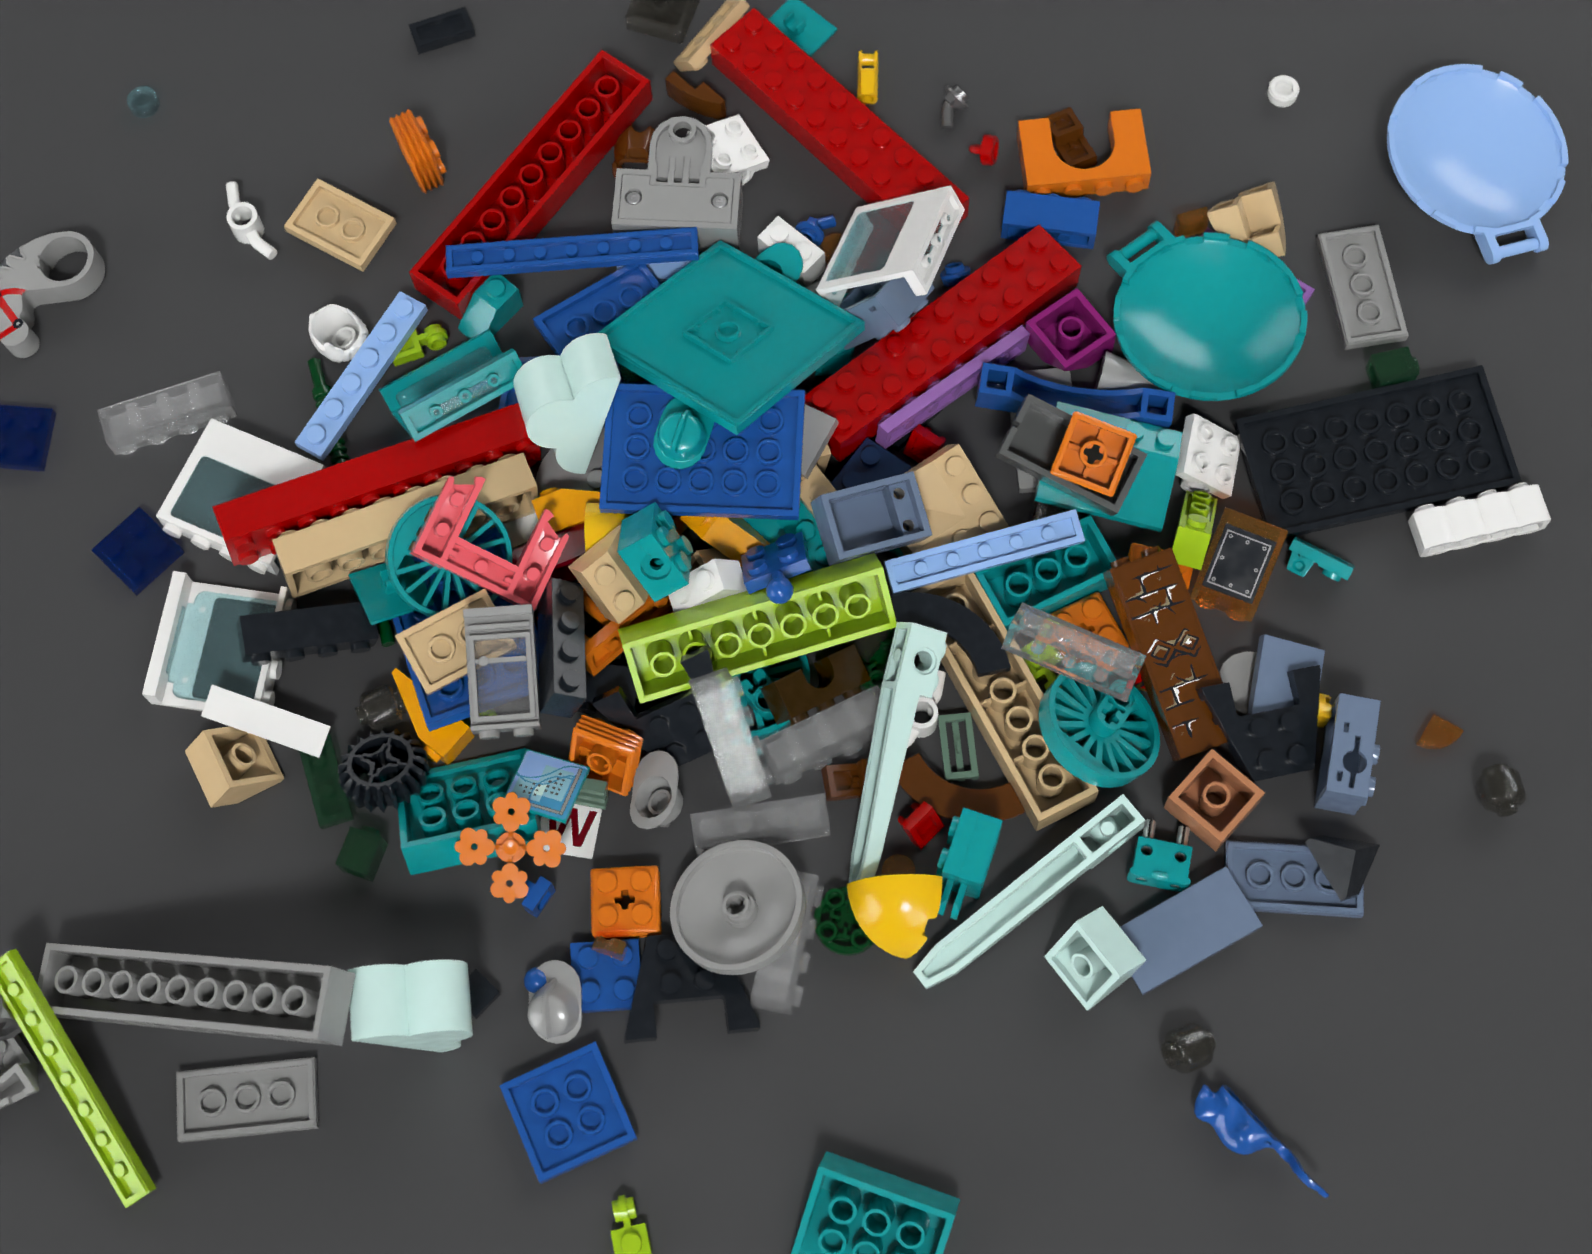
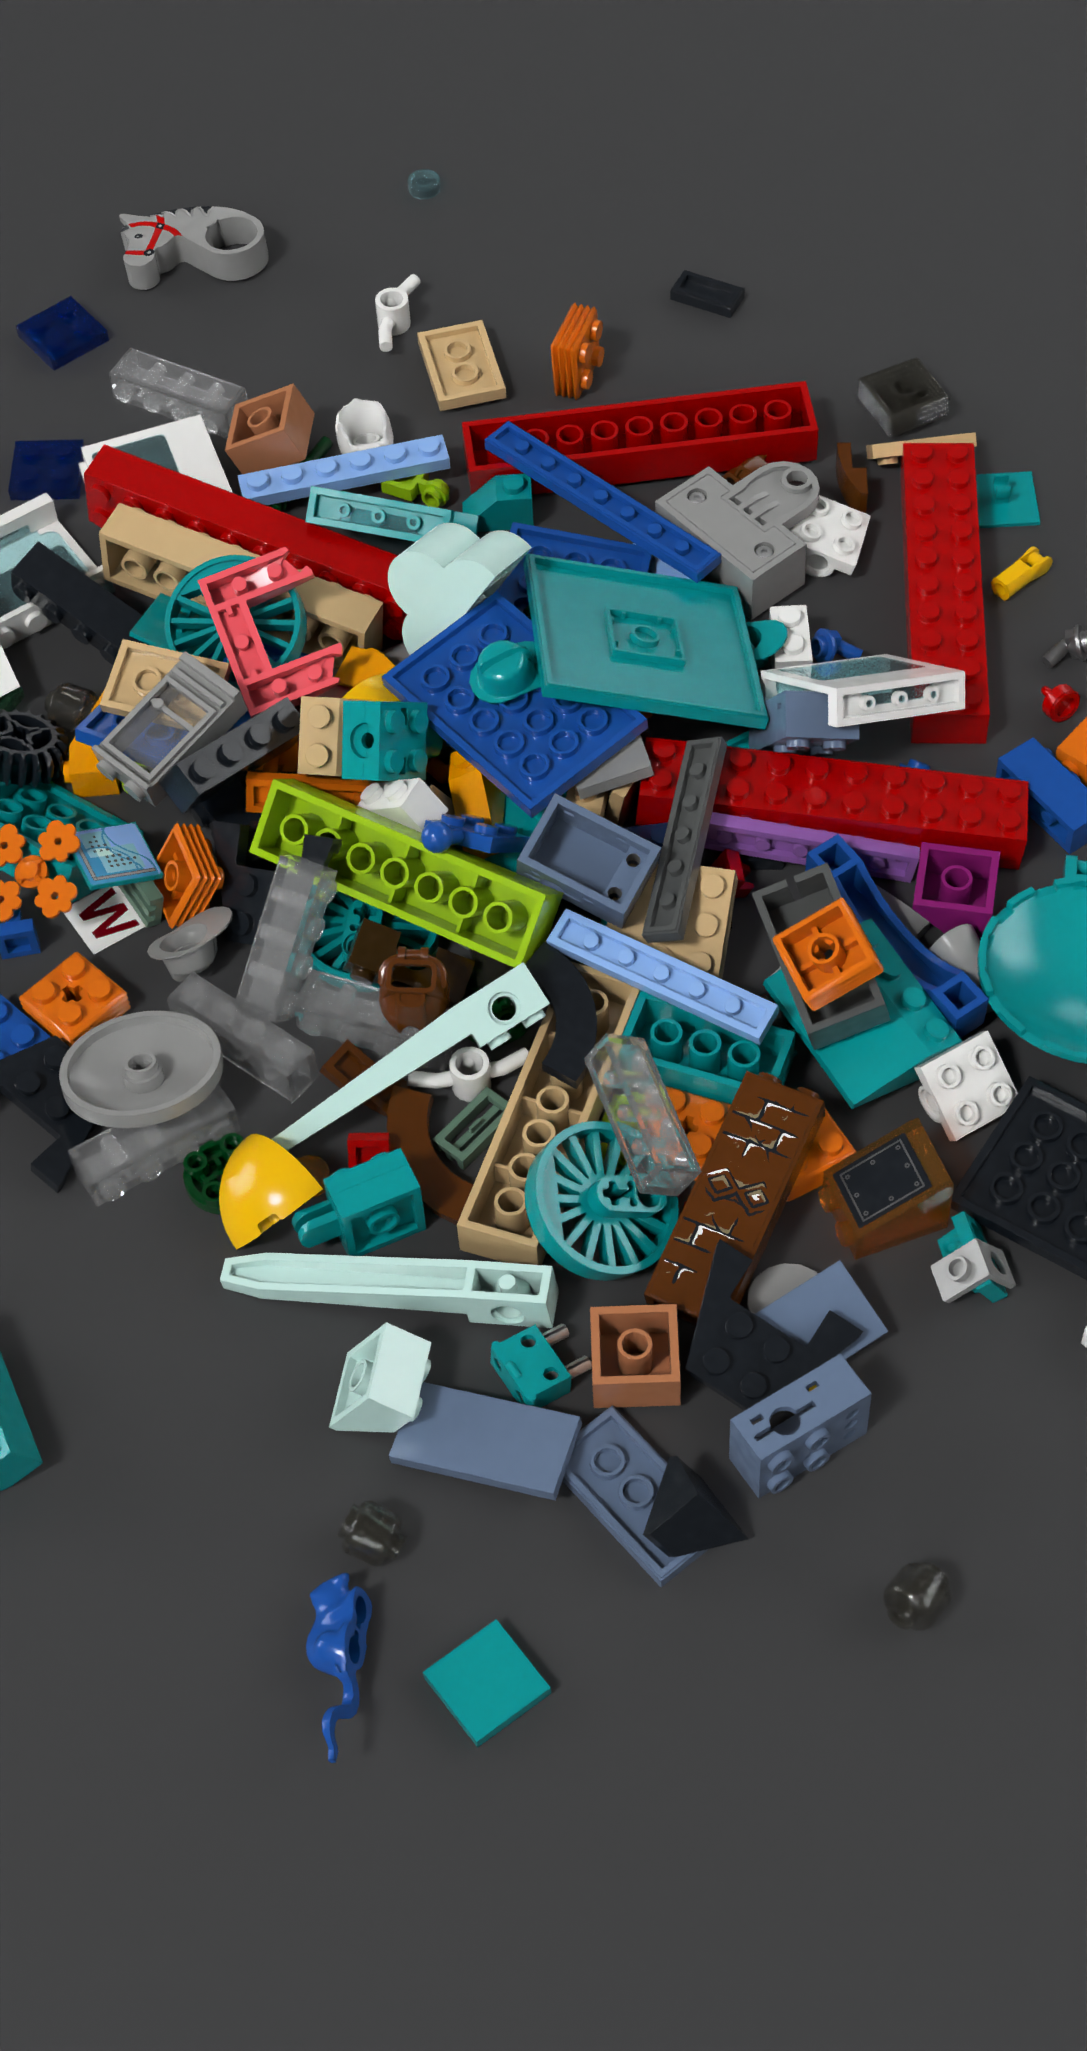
camera: 45 degrees right, 15 degrees down
clear orange tile [591,936,627,961] -> none
lime slope [1172,490,1218,570] -> none
clear orange tile [1416,714,1464,749] -> none
none -> nougat brick [225,383,315,474]
none -> reddish brown helmet [377,946,451,1033]
none -> teal tile [423,1619,551,1748]
none -> dark grey tile [642,736,727,943]
none -> light grey bracket [930,1238,1016,1303]

